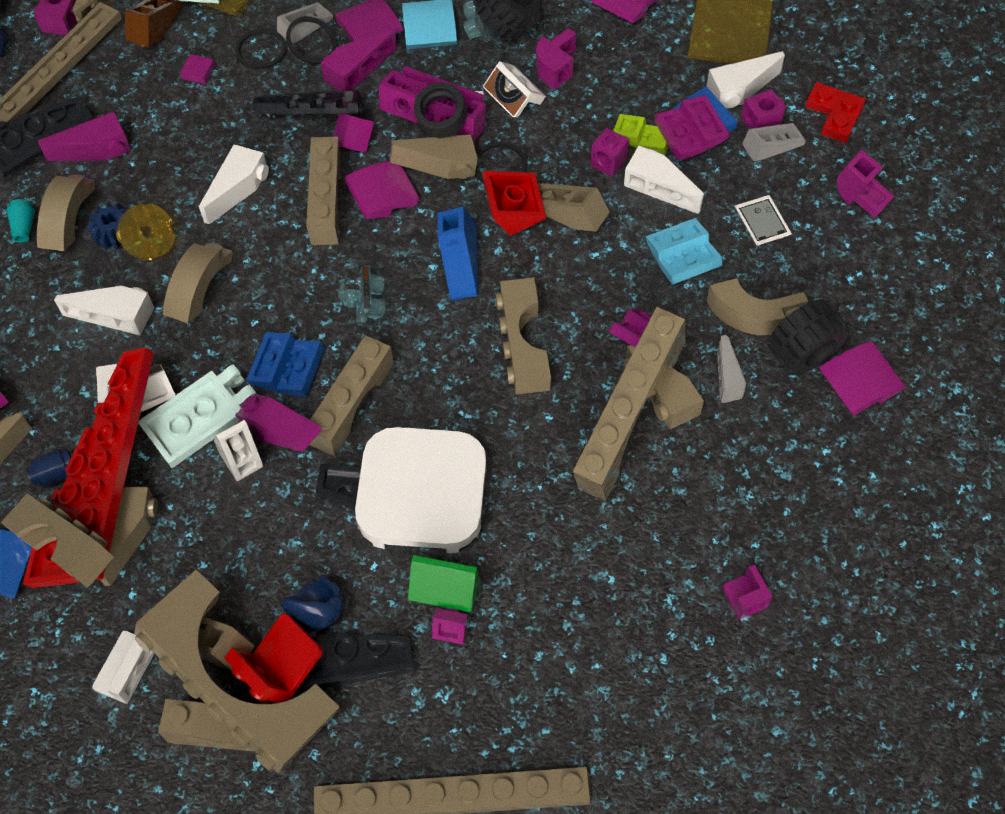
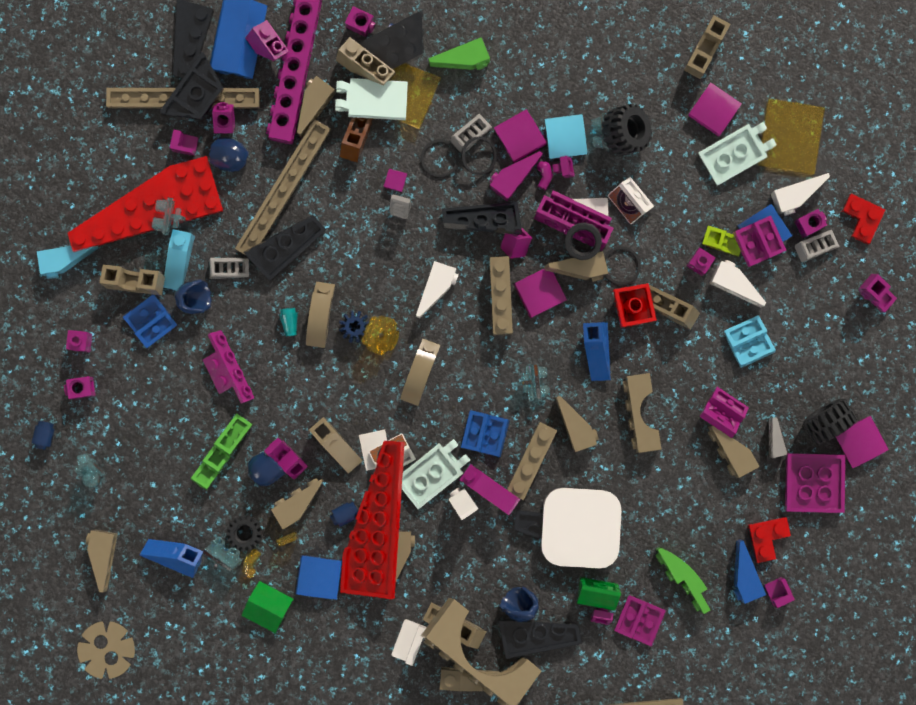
camera: 10 degrees left, 25 degrees up
dark tan arch [1,493,114,588] -> none
magenta slope [38,111,131,162] -> none
white slope [54,286,154,336] -> none
red bracket [224,614,323,703] -> none
magenta brick [536,28,576,90] -> none
dark tan arch [573,307,685,501] -> none
dark tan arch [707,278,808,335] -> none
sticker [735,195,792,246] -> none
none -> dark tan slope [309,417,363,474]
none -> light grey slope [389,194,411,219]
none -> magenta arm [537,161,553,190]
none -> magenta tile [552,156,575,178]
none -> dark tan slope [555,396,599,452]
none -> magenta slope [614,595,667,646]
none -> bright green slope [655,547,710,614]
none -> light aqua tile [698,122,777,186]
none -> blue slope [733,540,766,604]
none -> red plate [748,517,791,563]
none -> magenta plate [785,453,845,513]

